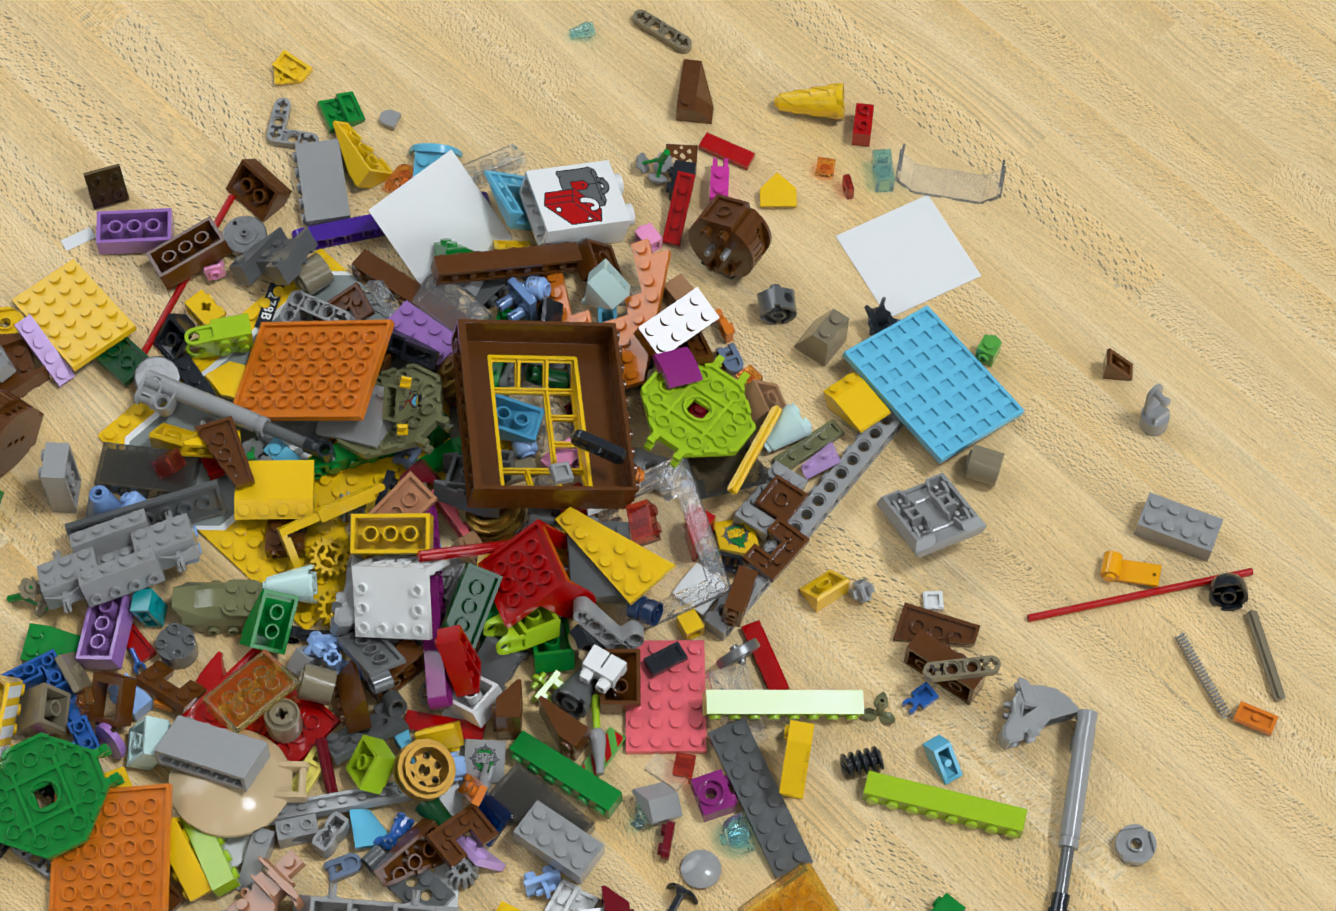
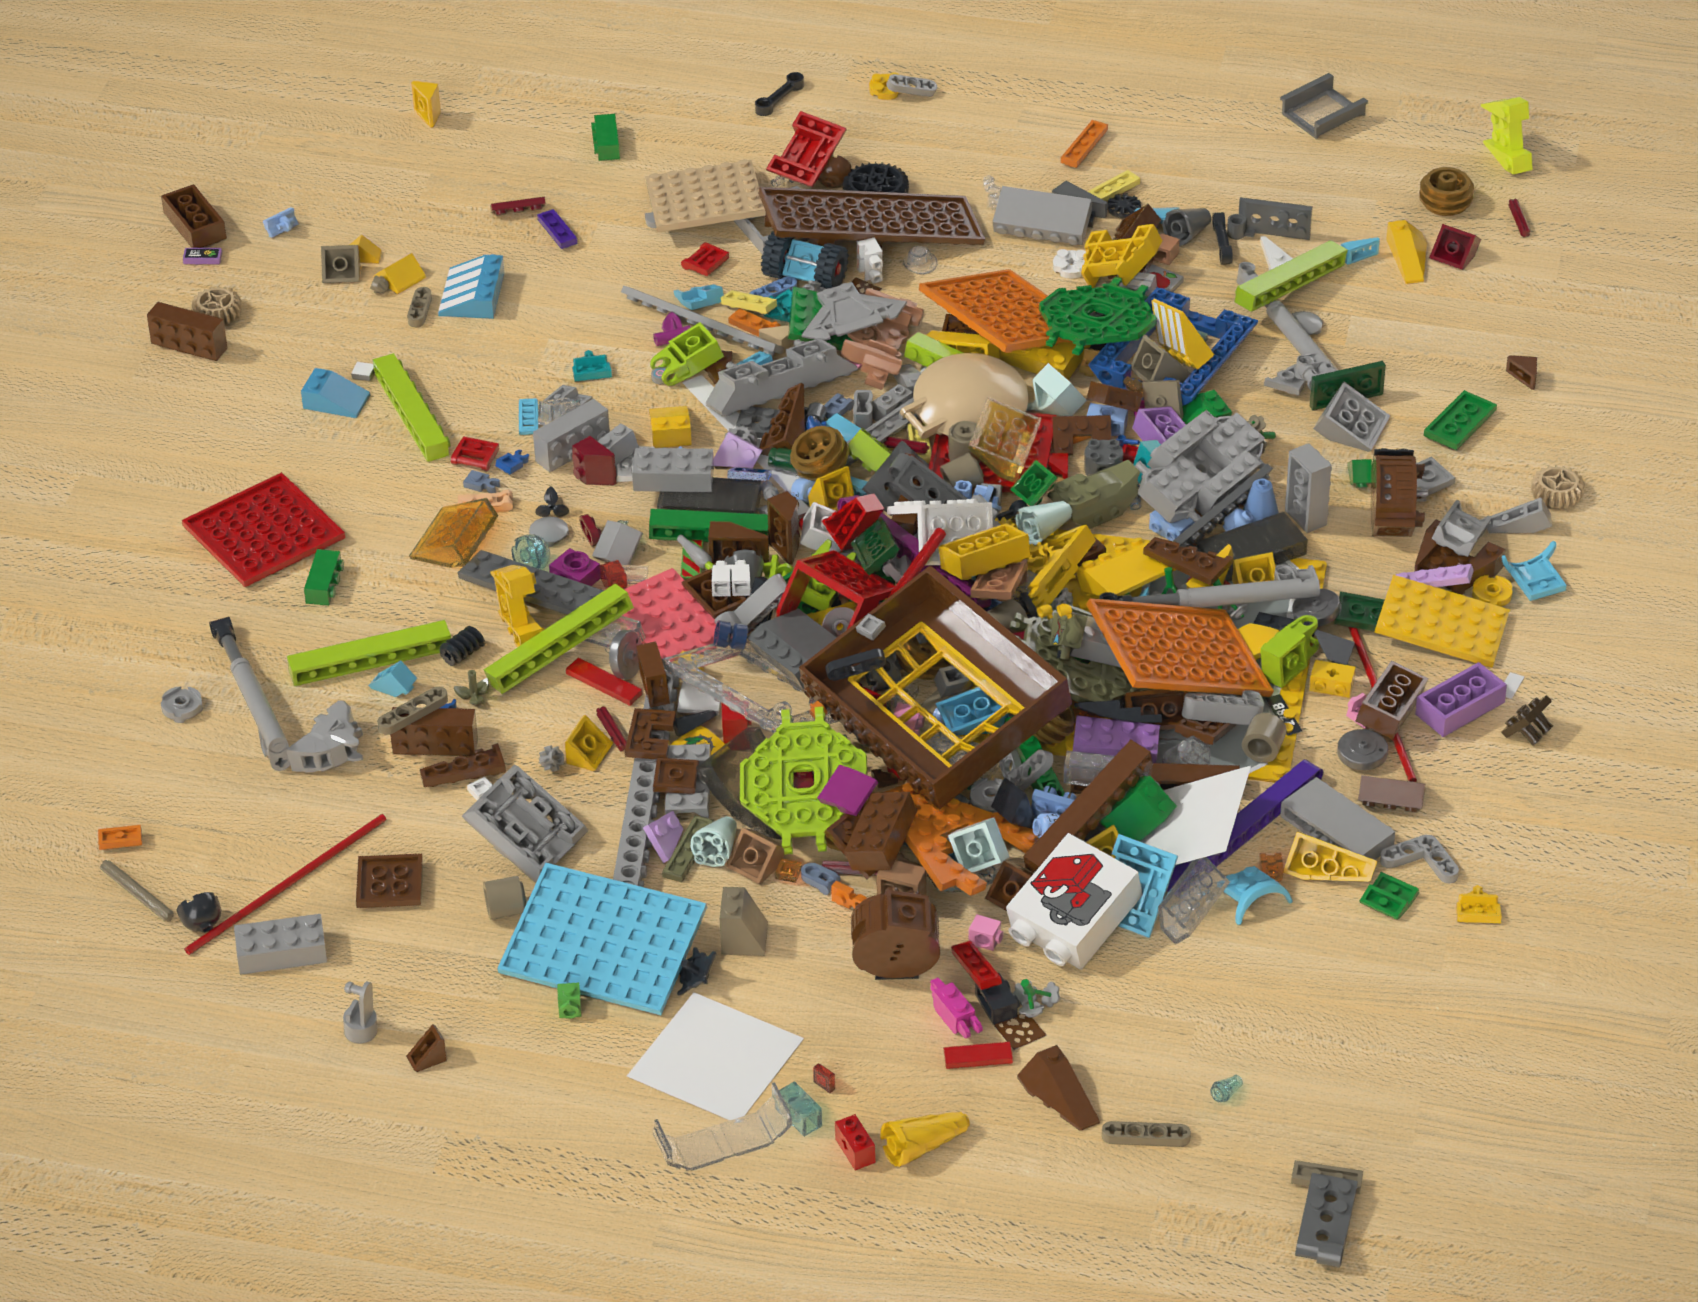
camera: 150 degrees right, 20 degrees down
medium lavender tile [95,723,126,760] -> none
clear red panel [151,447,187,479] -> none
light grey brick [154,715,270,792] -> none
dark grey wedge [229,227,318,285] -> none
light grey tile [380,110,401,130] -> none
reddish brown plate [425,803,499,870] -> none
orange plate [458,773,488,806] -> none
yellow wing [555,507,676,605] -> none
clear red brick [626,499,662,546] -> none
black tile [643,641,688,677] -> none
yellow axle [727,405,782,495] -> none
dark grey brick [757,284,797,325] -> none
yellow slope [759,172,797,208] -> none
clear orange plate [815,157,836,178] -> none
yellow slope [823,372,891,433] -> none
light orange door [1100,551,1162,587] -> none
light grey piece [1174,633,1232,718] -> none
none -> reddish brown plate [356,853,423,908]
none -> dark red axle [596,706,627,751]

